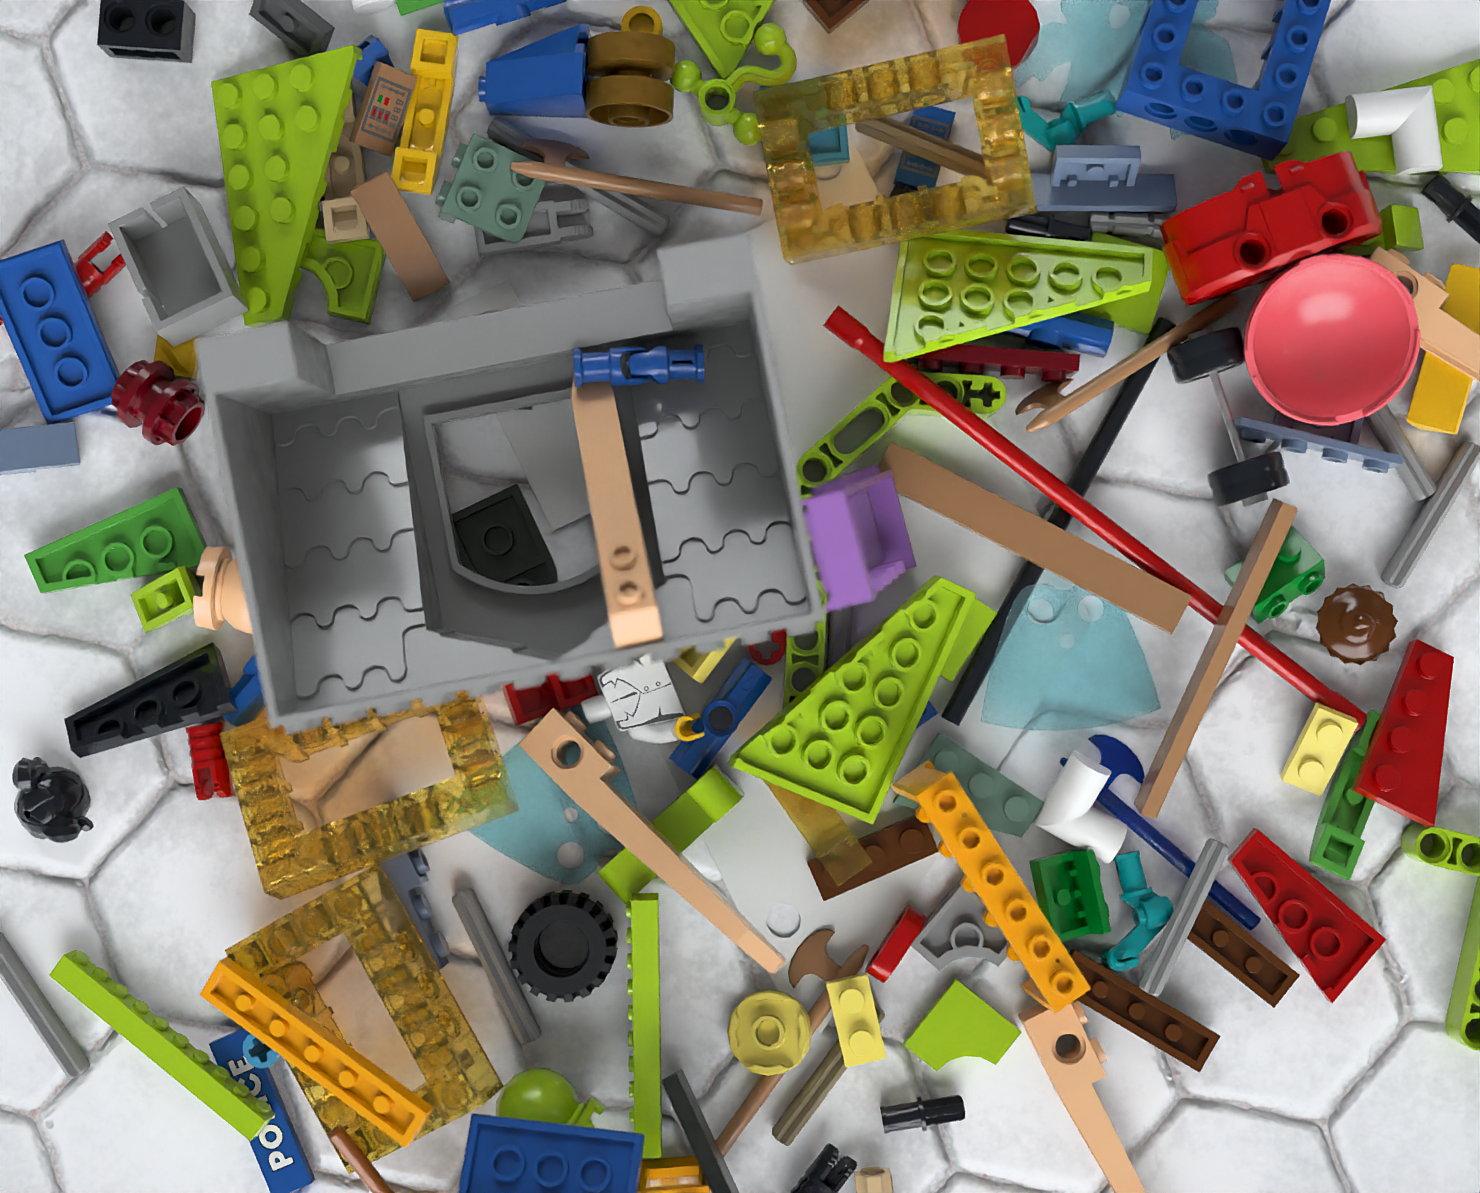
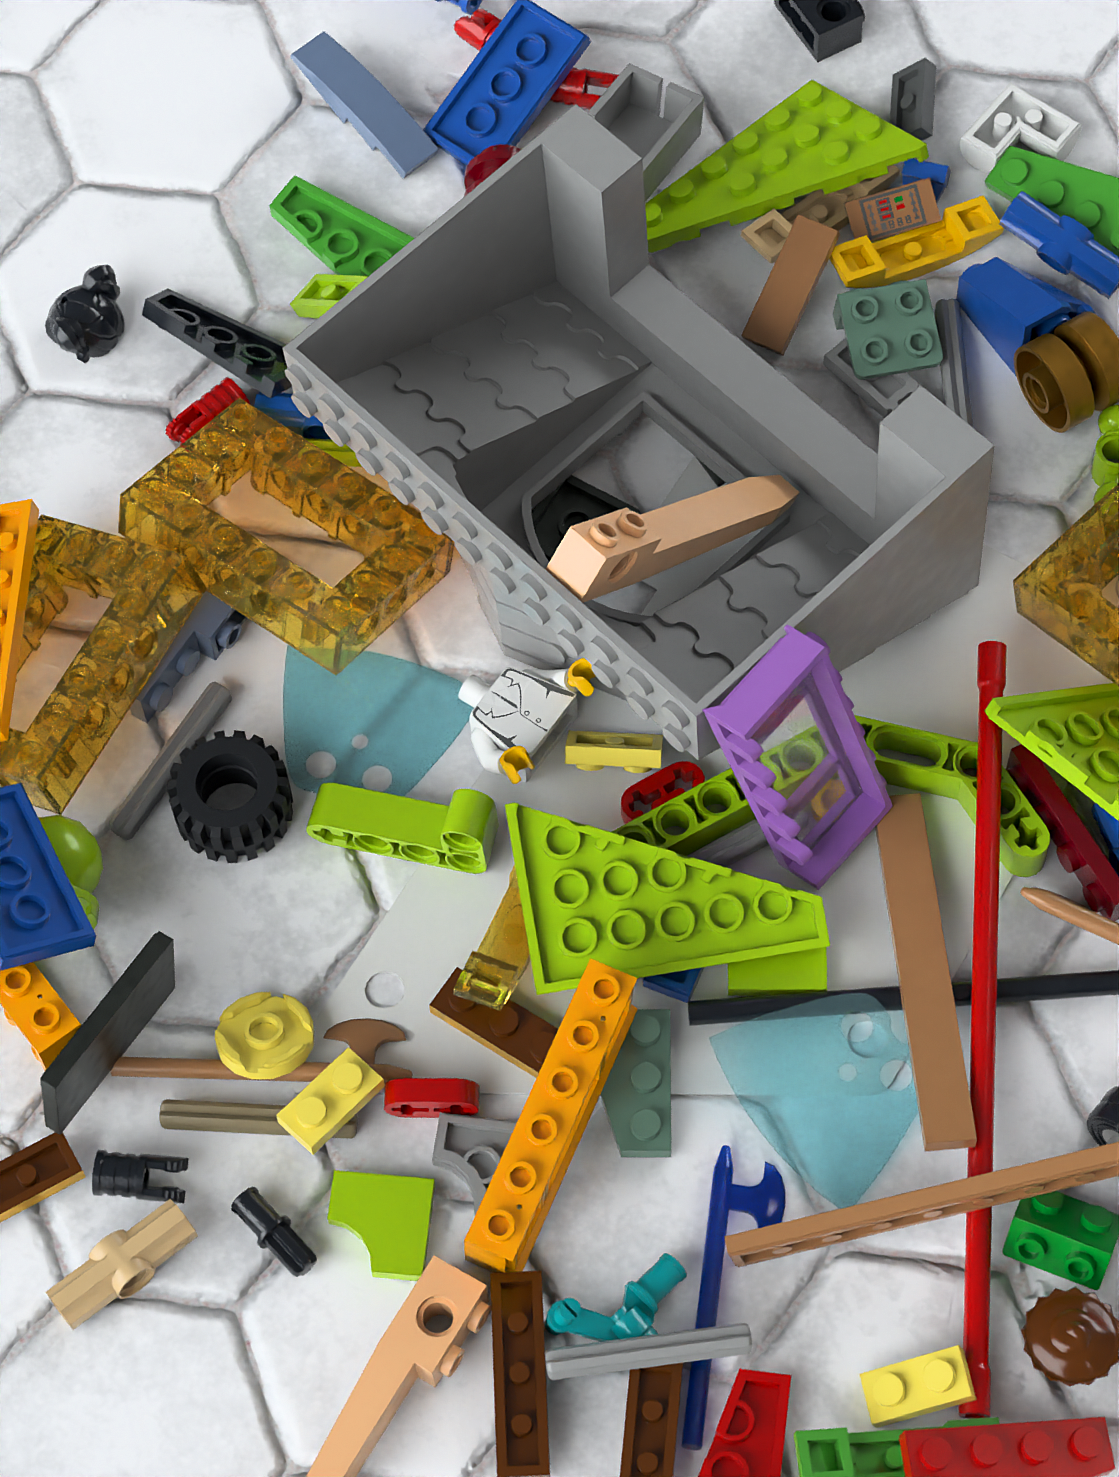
camera: 60 degrees right, 25 degrees down
lime tile [300,226,386,325] -> none
red slope [502,672,599,726] -> none
medium nougat piece [510,139,763,216] -> none
light nougat piece [518,708,787,973] -> none
blue piece [573,344,704,387] -> none
lime piece [626,893,662,1158] -> none
blue piece [669,657,773,780] -> none
green bracket [1029,849,1111,942] -> none
white brick [1032,751,1127,864] -> none

